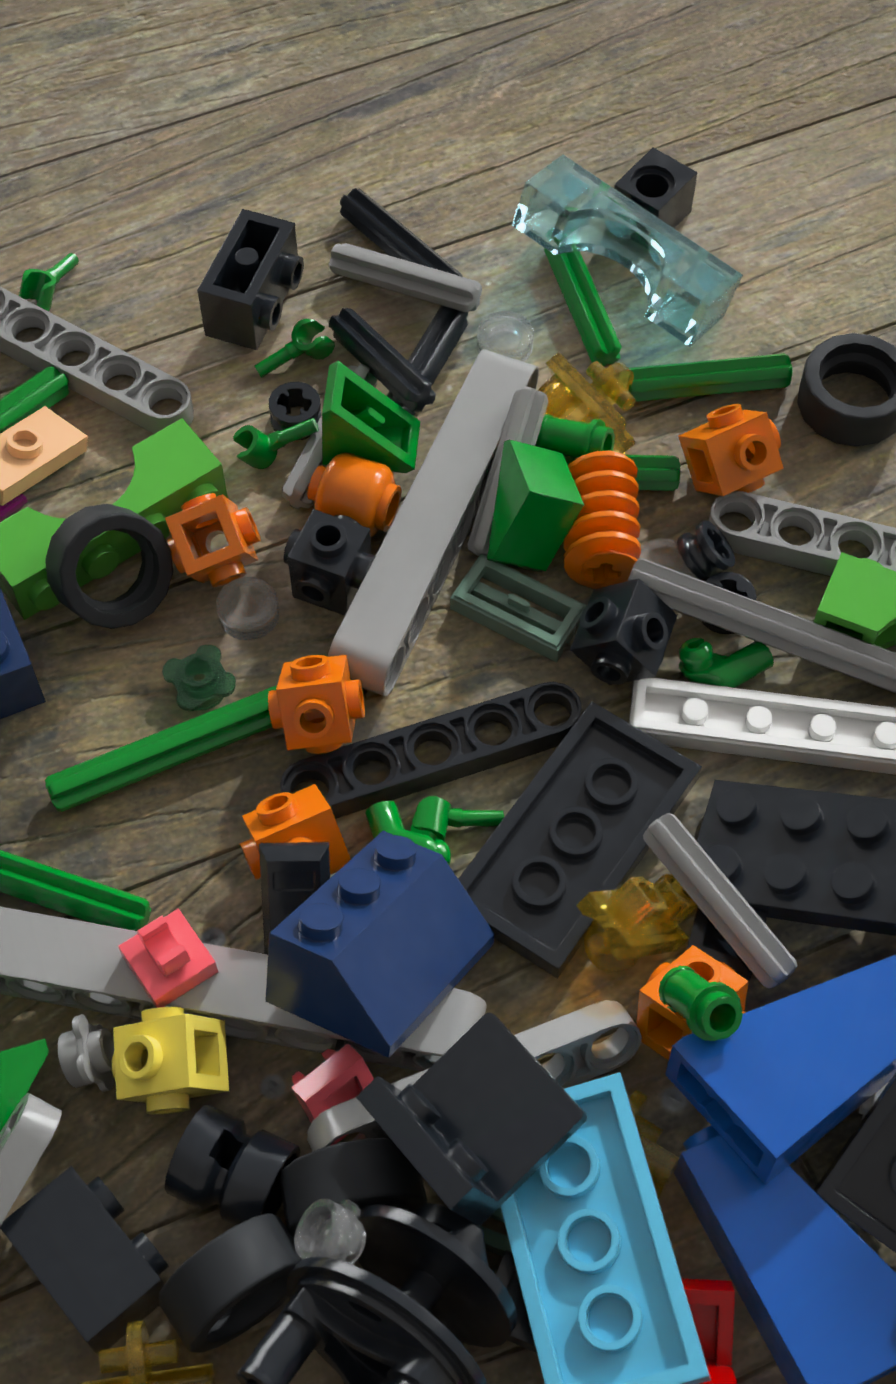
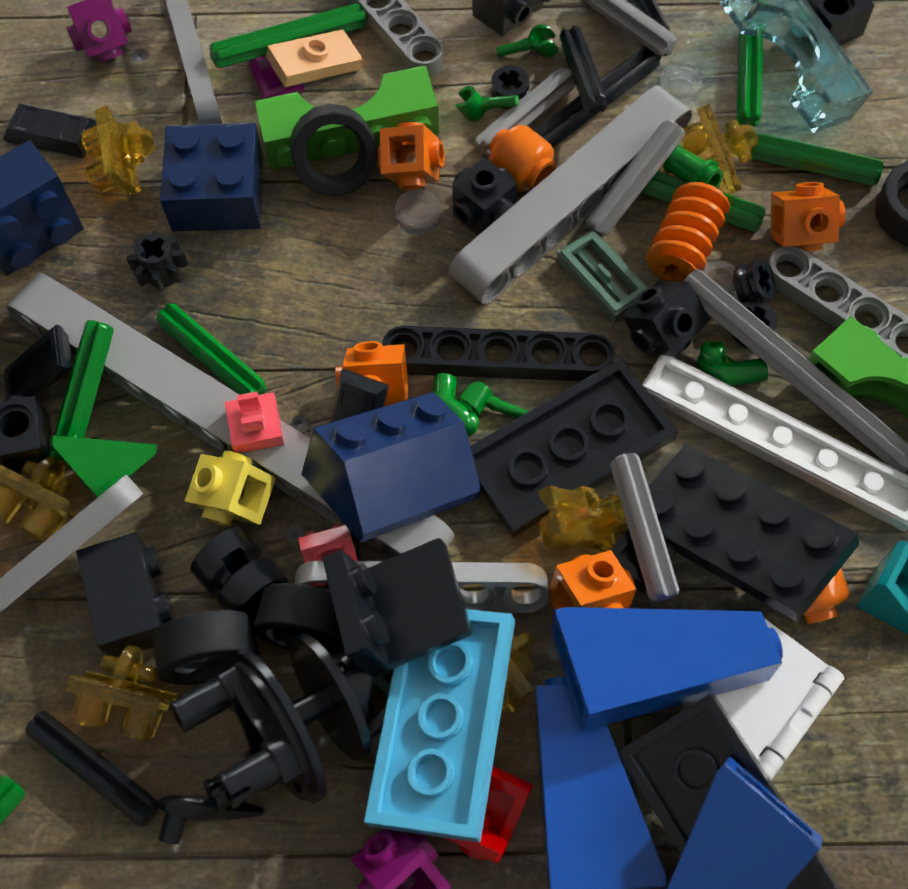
camera: 25 degrees right, 5 degrees up
green axle [45,686,277,812] -> none
light grey plate [58,1014,114,1092] -> none
clear green plate [162,644,236,711] -> none
orange brick [268,655,365,754] -> none
clear plate [294,1198,366,1265] -> none
green slope [322,361,421,473] -> none
green slope [487,439,584,572] -> none
green pin [659,966,743,1041] -> none

